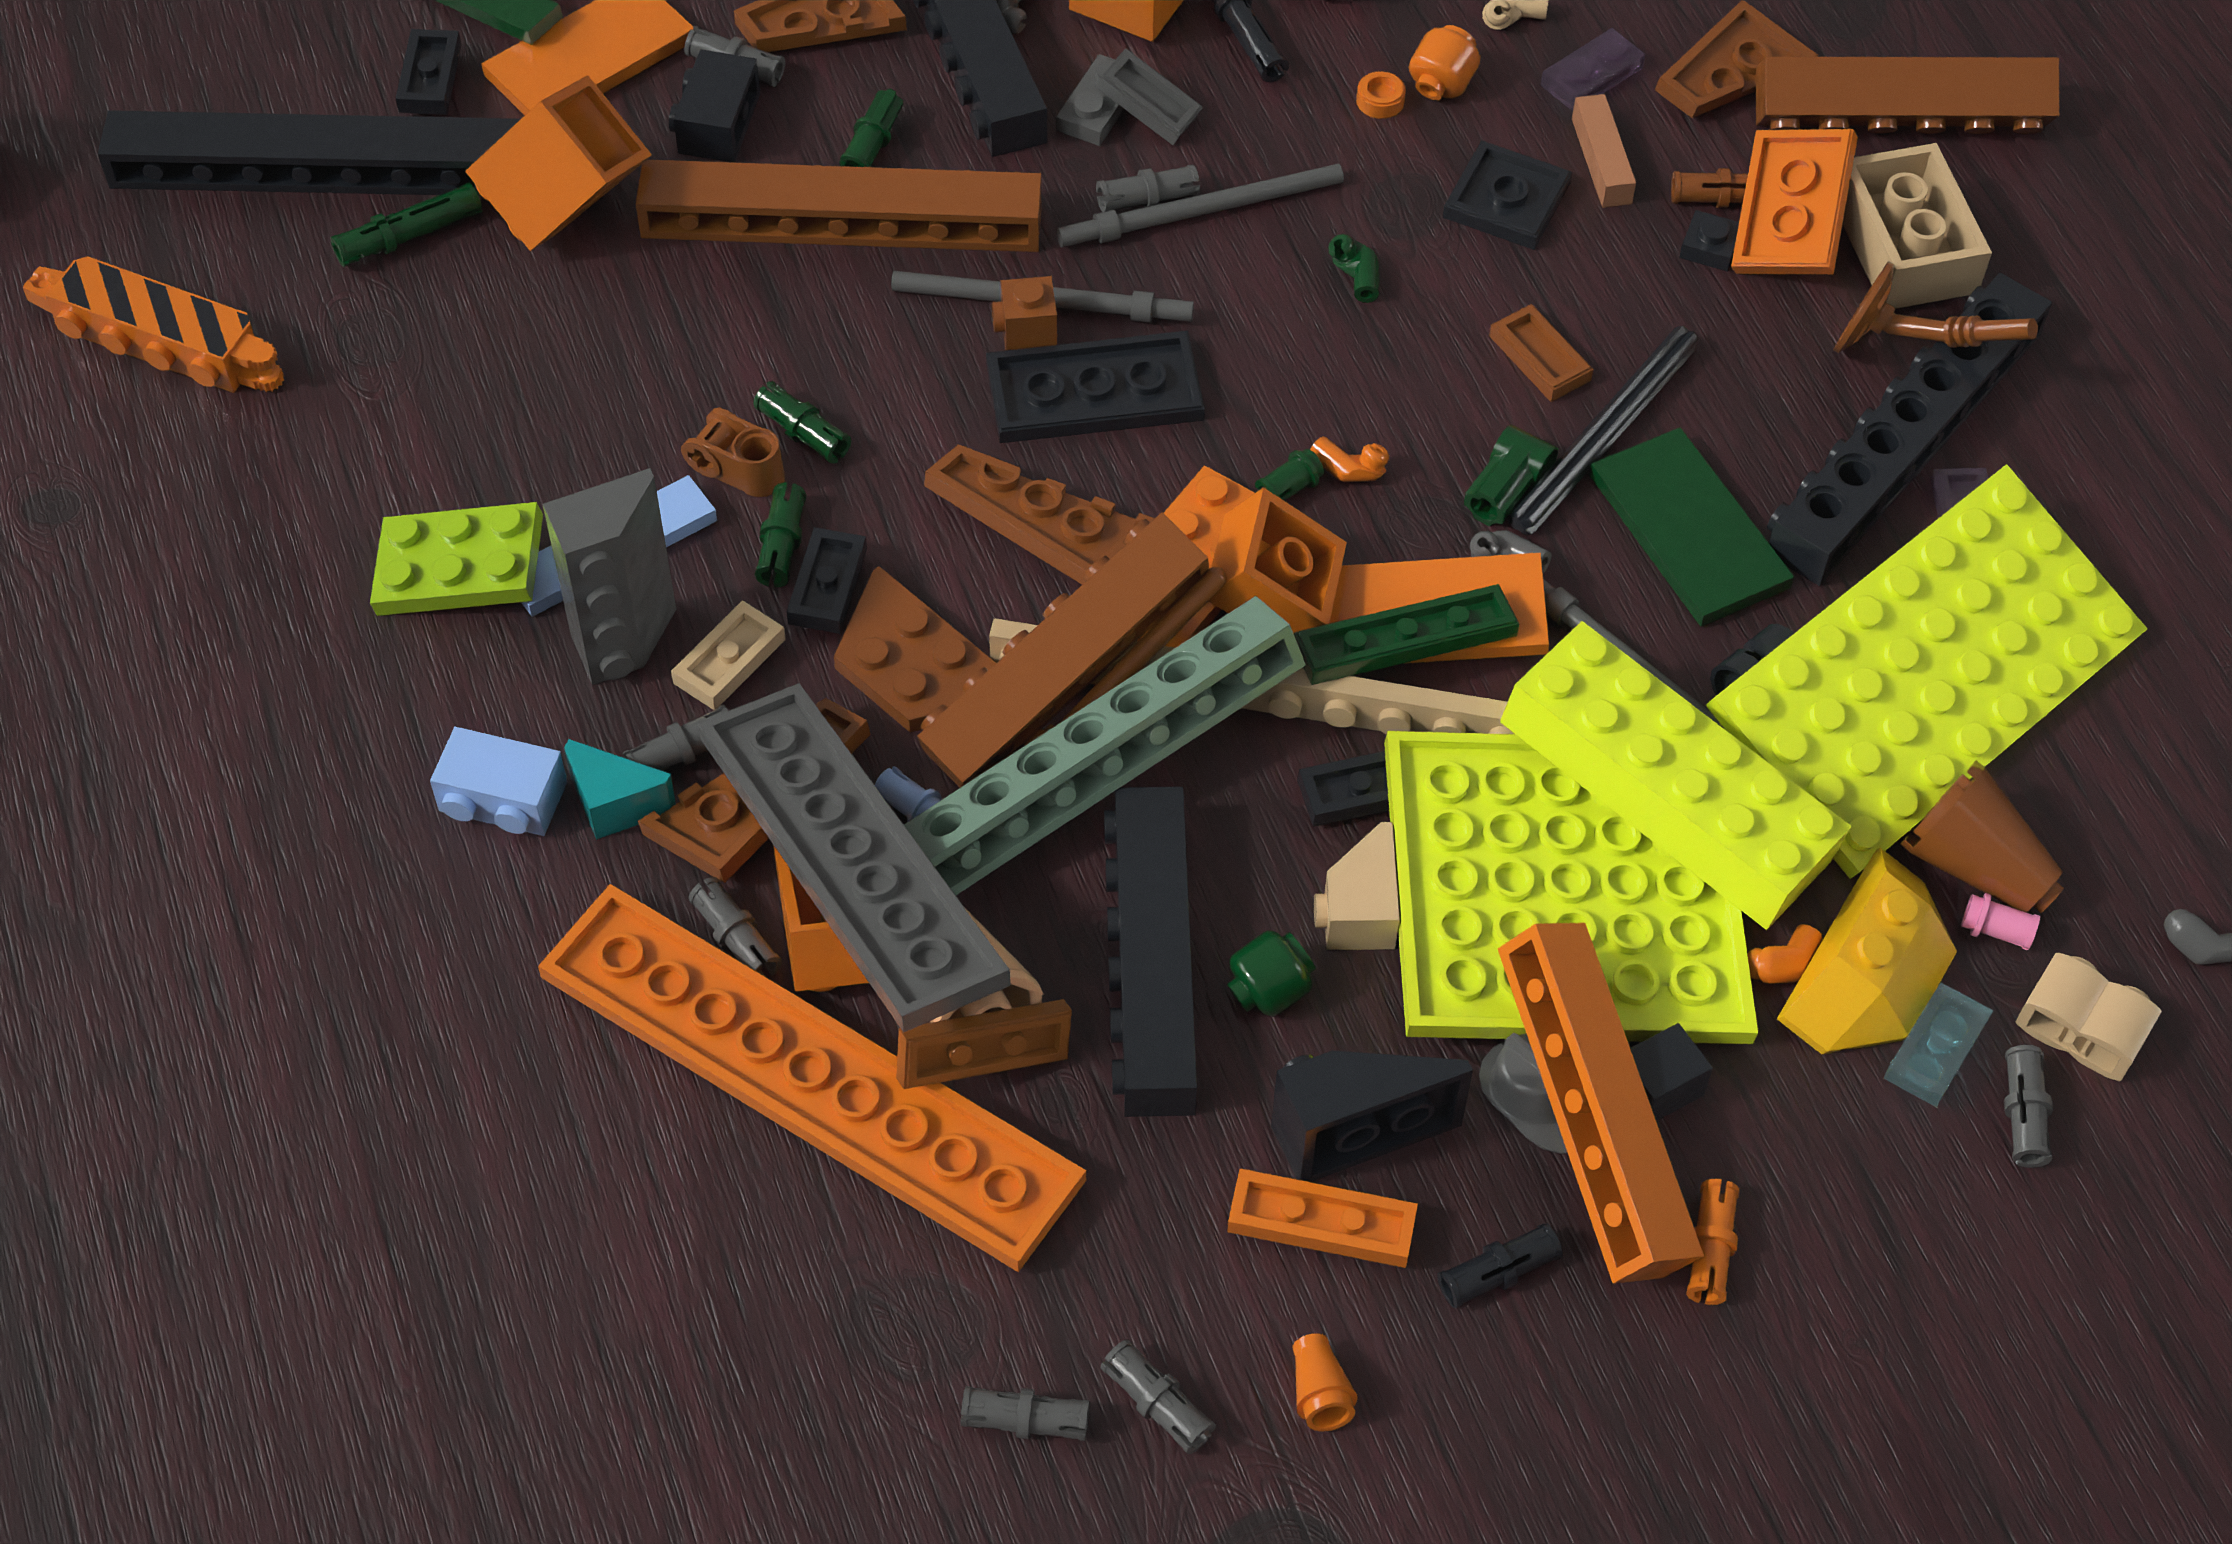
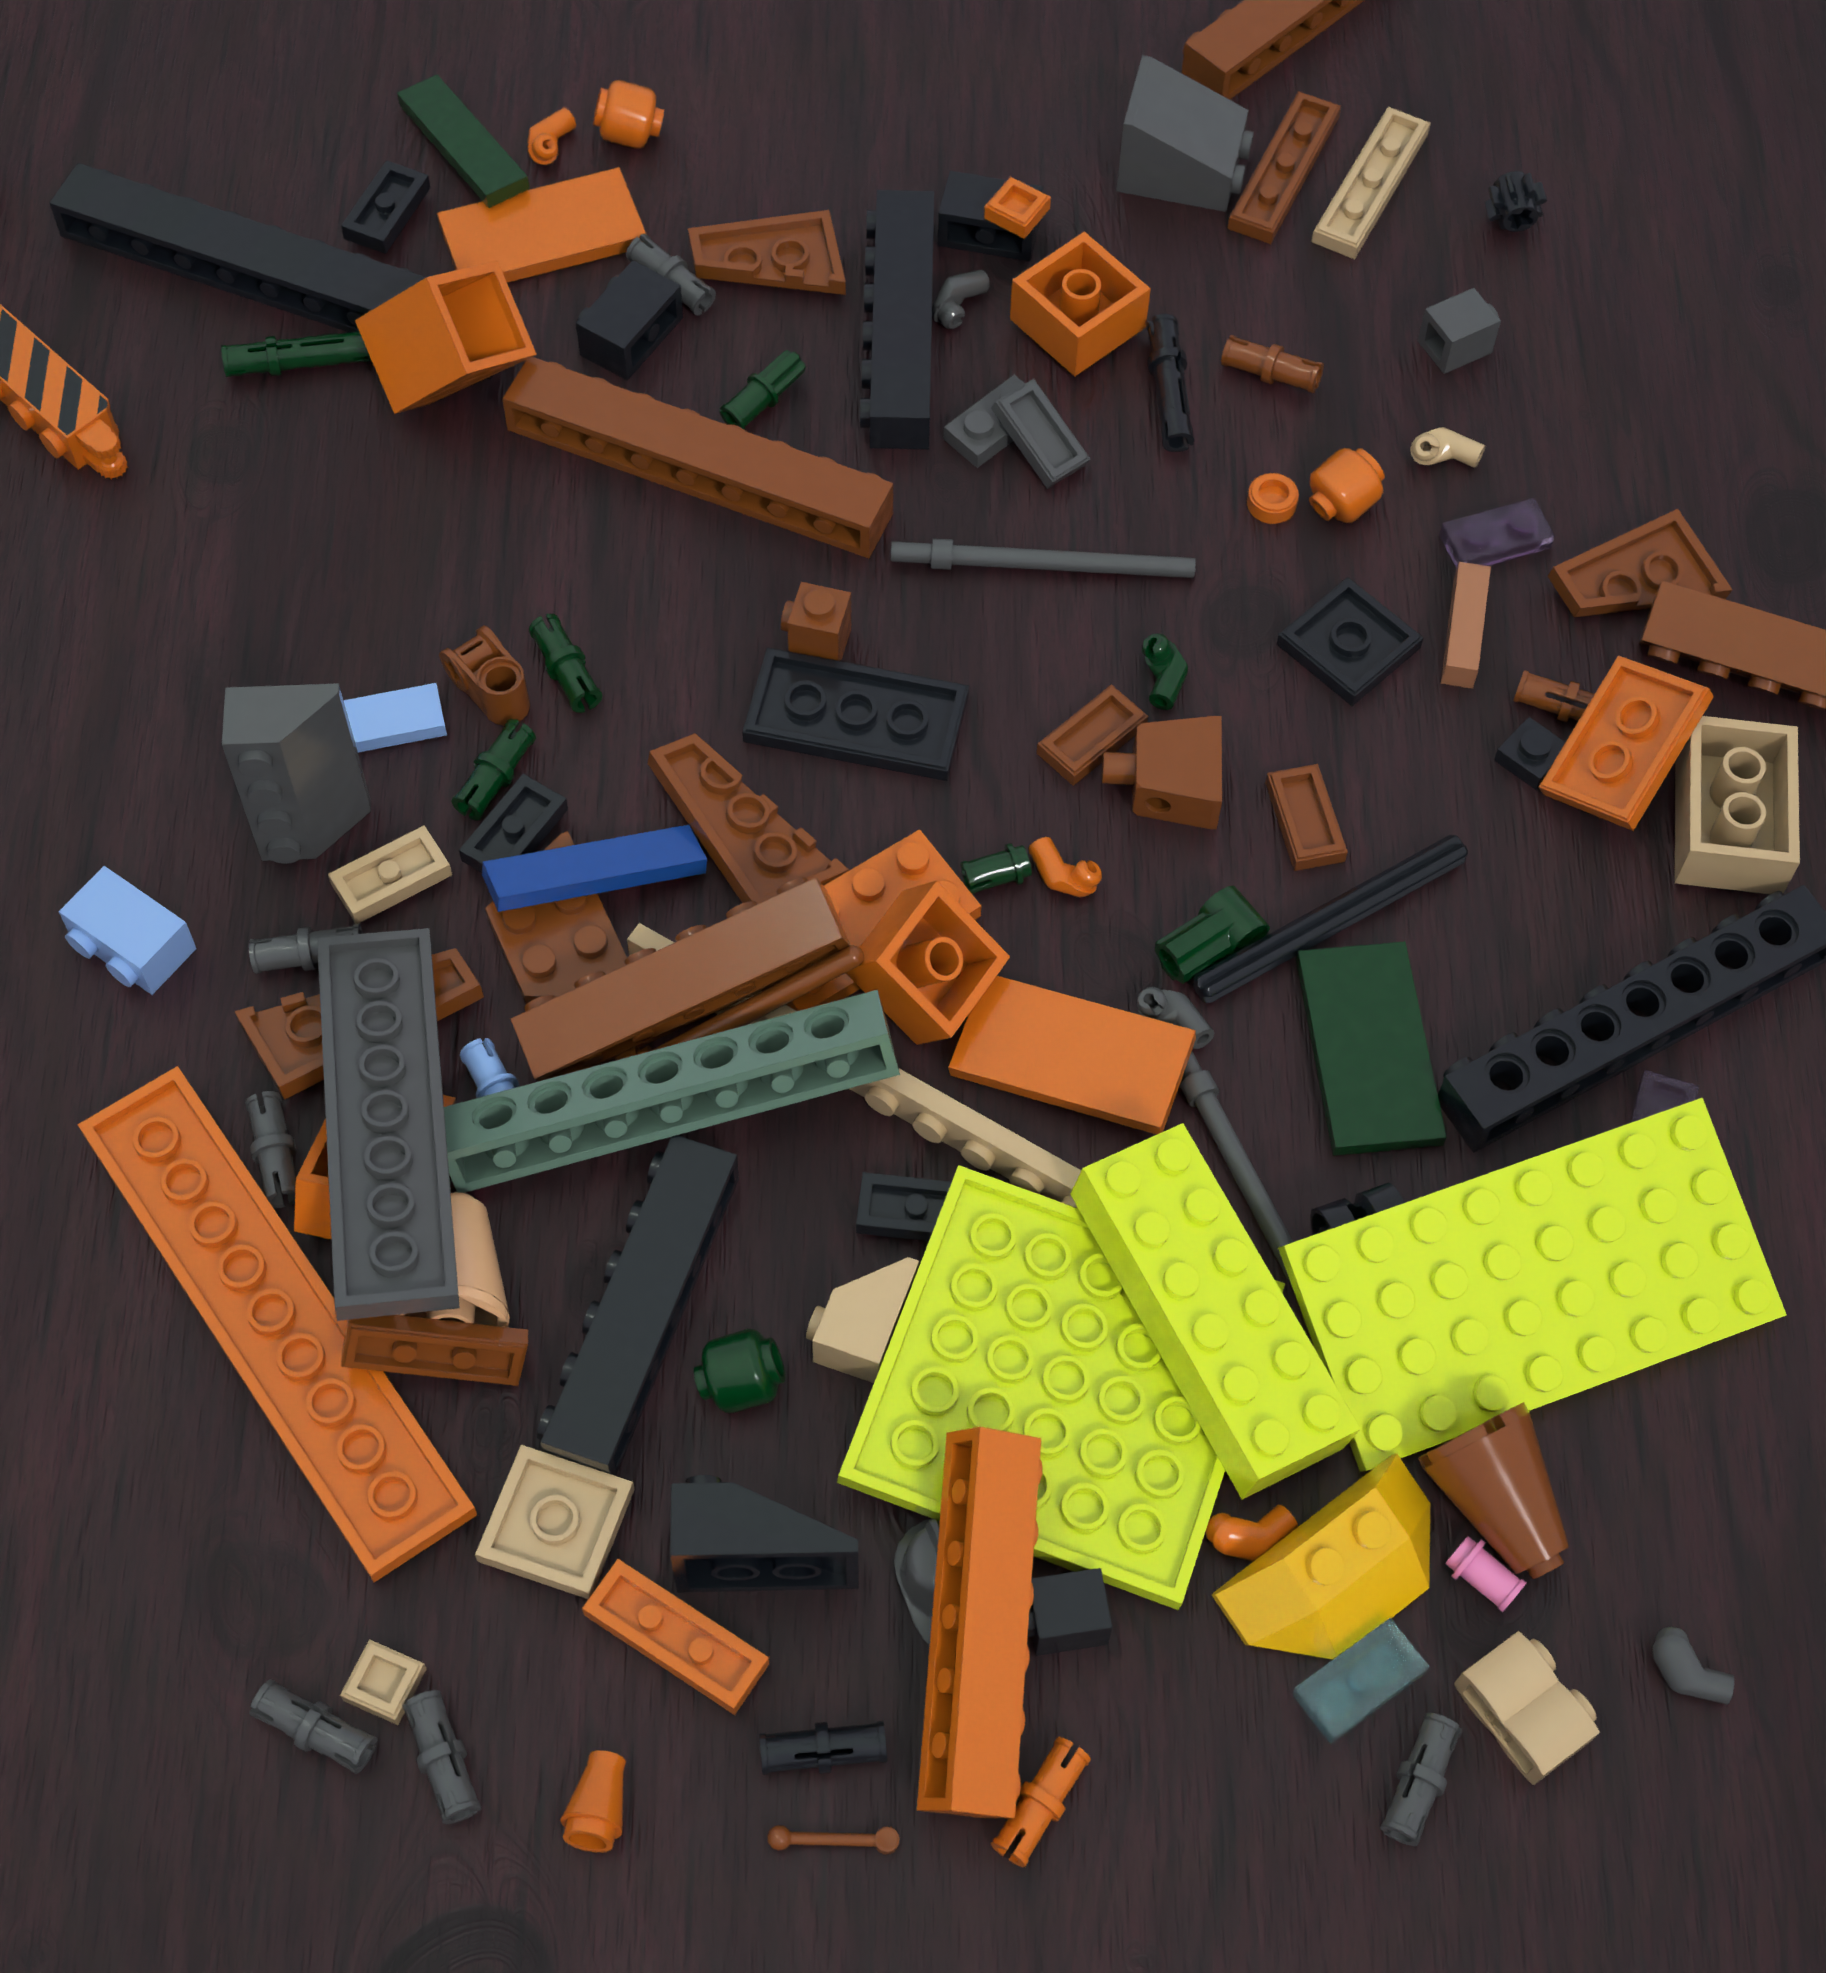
camera: 20 degrees right, 5 degrees up
lime plate [370,502,543,616] -> none
teal slope [564,739,676,840] -> none
dark grey bar [891,270,1194,323] -> none
dark grey pin [1096,164,1200,212] -> none
dark green tile [1294,584,1519,685] -> none
dark orange dish [1833,261,2038,353] -> none
none -> tan tile [340,1639,427,1725]
none -> tan plate [475,1445,635,1599]
none -> blue tile [482,825,707,912]
none -> dark orange hinge [767,1825,900,1855]
none -> dark orange tile [1036,684,1148,786]
none -> dark orange torso [1102,716,1222,830]

